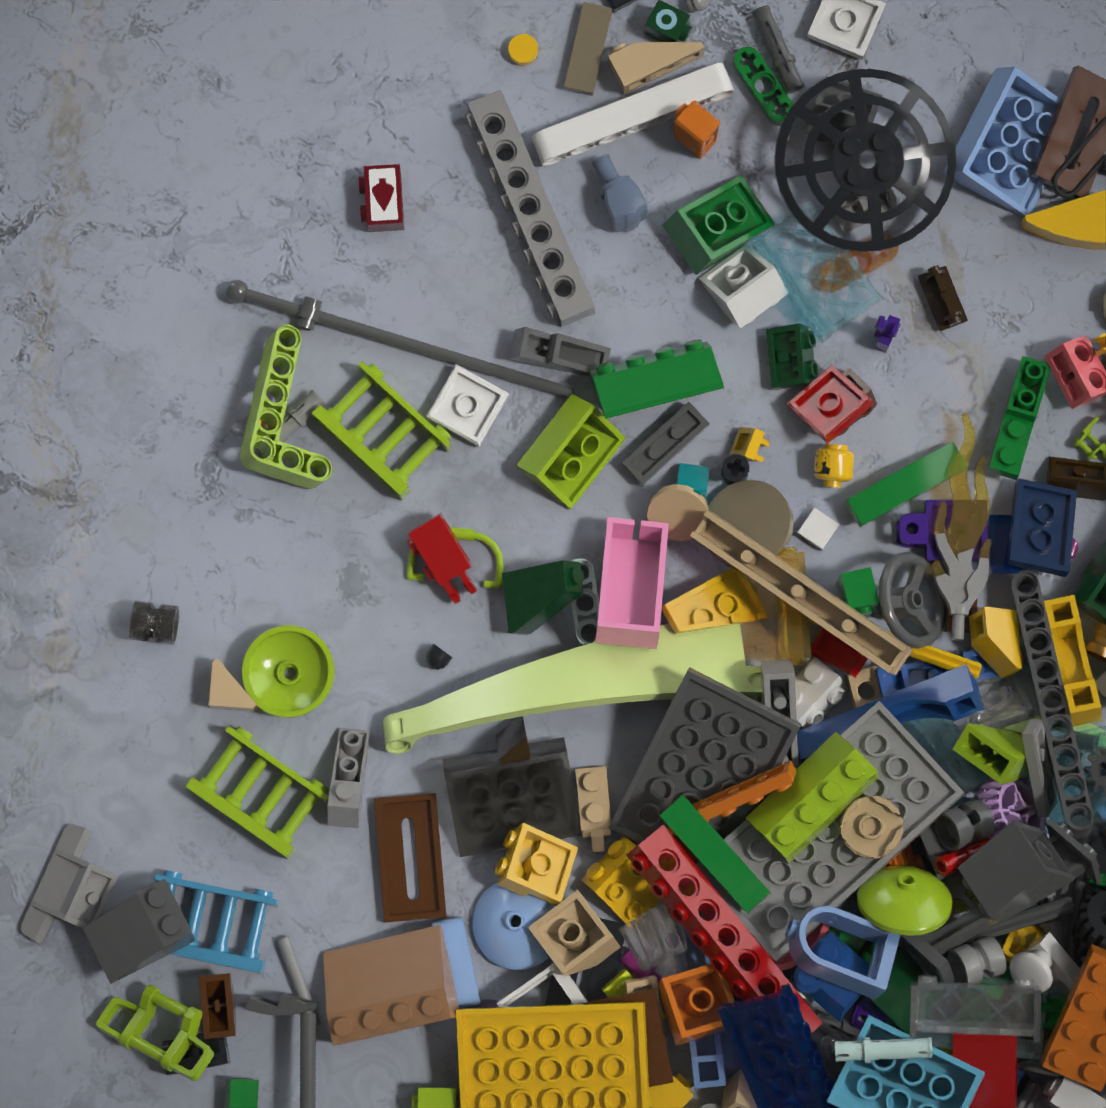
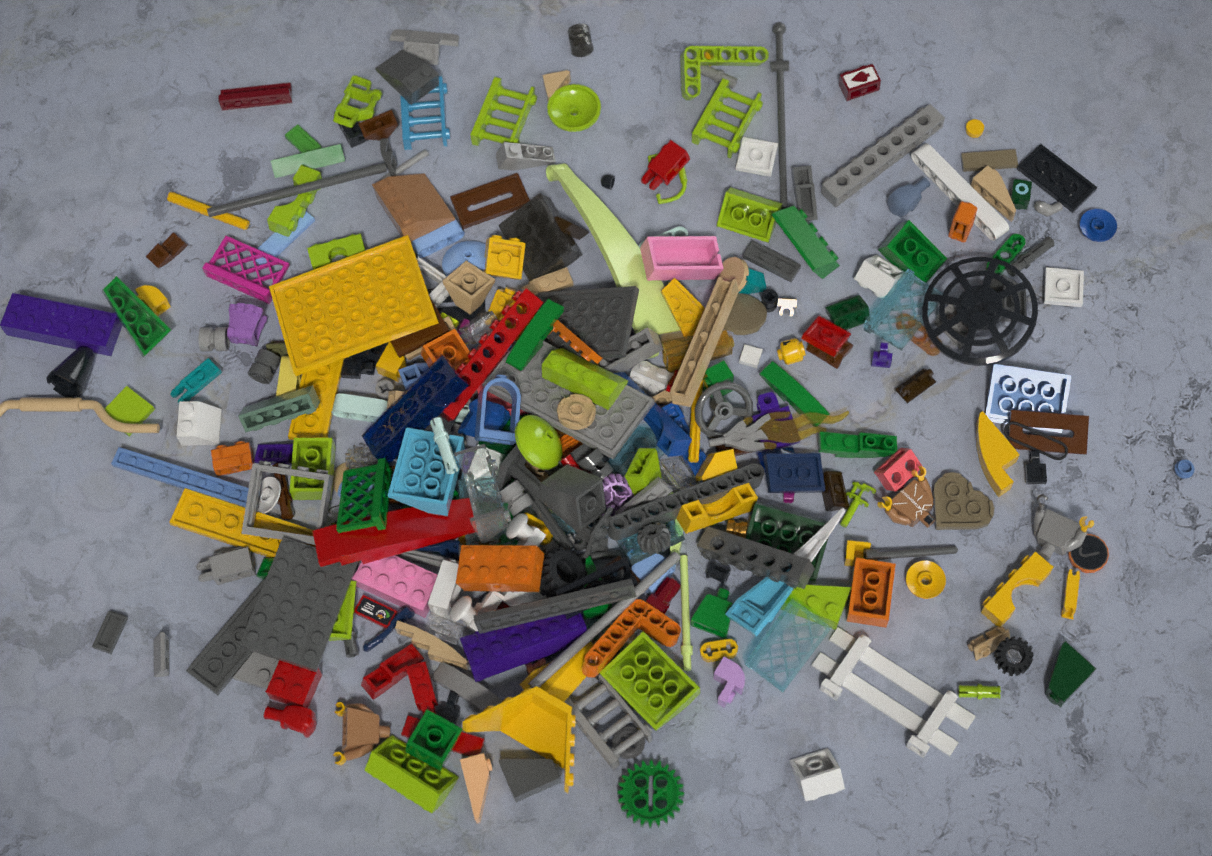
camera: 75 degrees right, 15 degrees down
dark green slope [502,560,584,635] -> none

